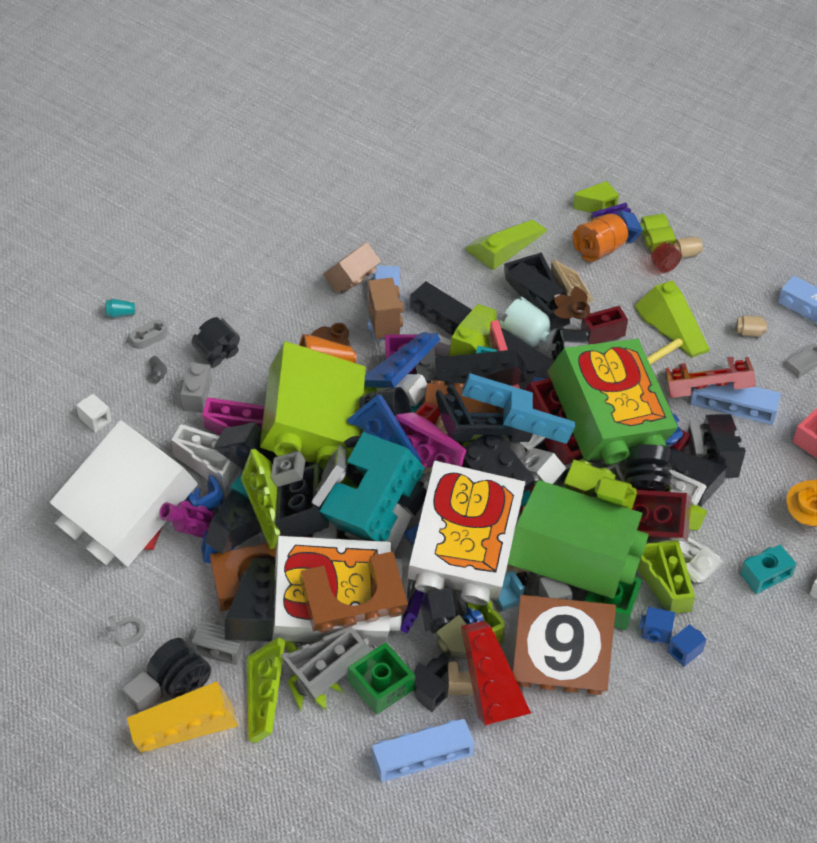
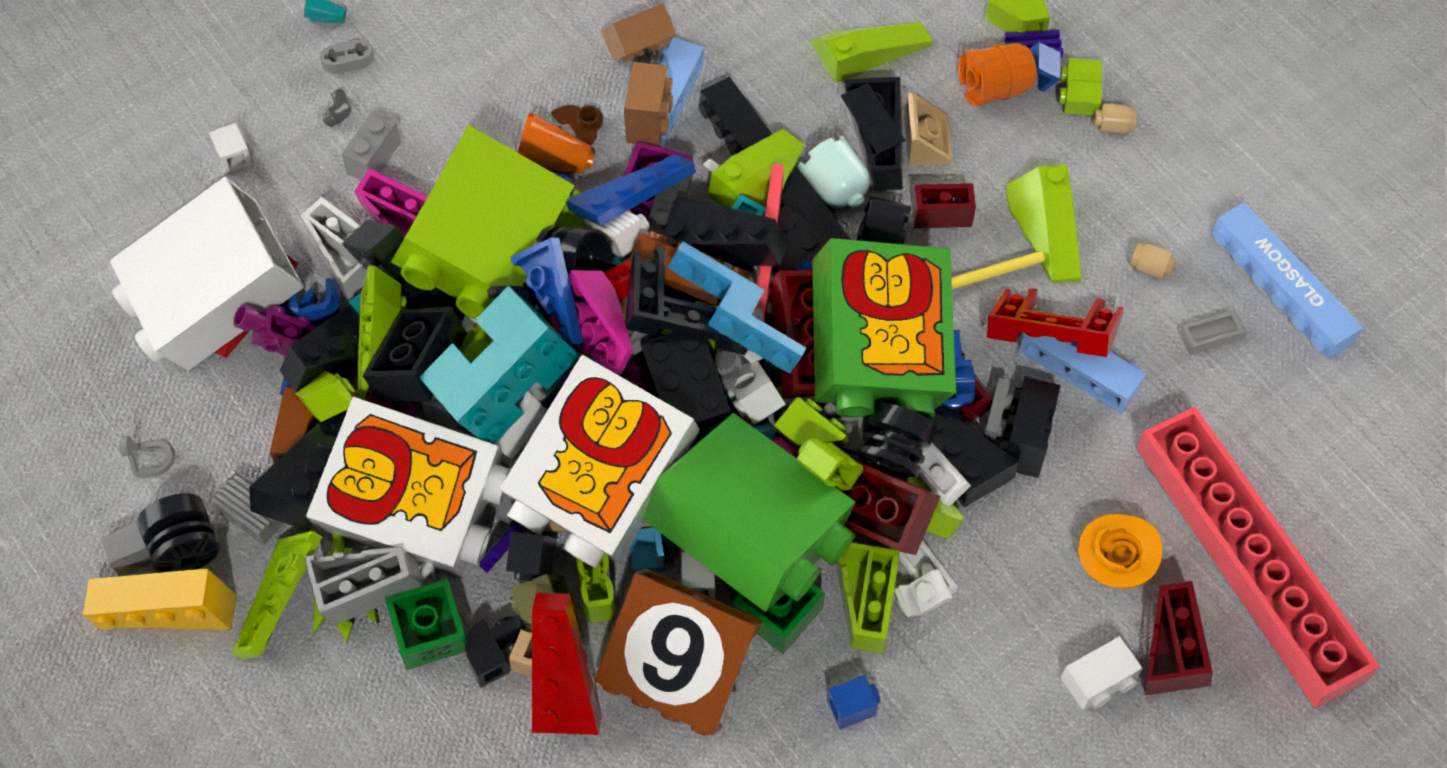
camera: 20 degrees right, 10 degrees up
black brick [191,317,240,367] -> none
light grey piece [271,451,305,487] -> none
dark orange arch [299,551,408,633] -> none
light grey wing [312,445,348,507] -> none
light blue brick [372,719,475,783] -> none
blue plate [463,607,484,624] -> none
reddish brown plate [554,286,590,319] -> none
blue brick [639,607,675,644] -> none
clear red wheel [650,242,682,273] -> none
teal brick [740,544,797,594] -> none
none -> lime slope [296,370,356,422]

